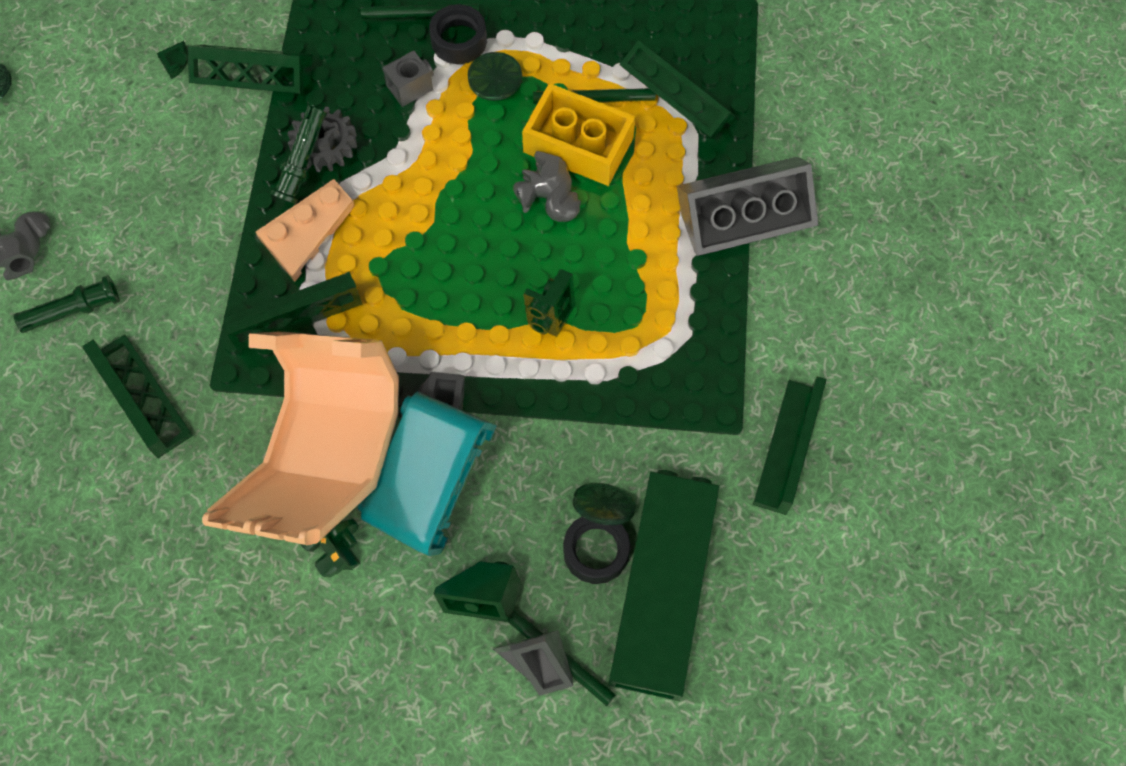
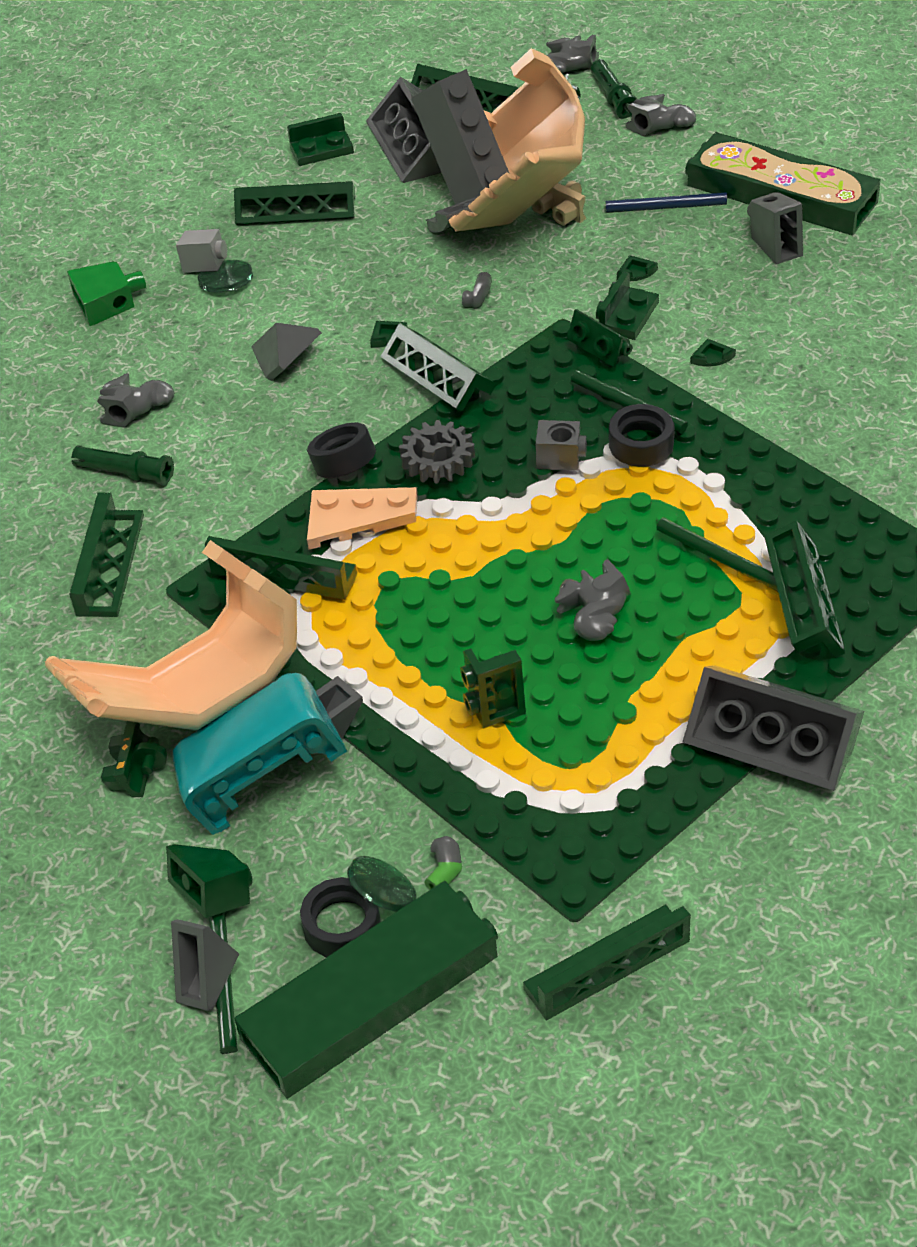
camera: 45 degrees right, 20 degrees down
dark green pin [270,105,327,204] -> none
clear green wheel [468,52,522,101] -> none
yellow brick [522,83,636,186] -> none
none -> dark grey slope [251,323,322,381]
none -> black tyre [307,422,376,478]
none -> arm [424,836,462,890]

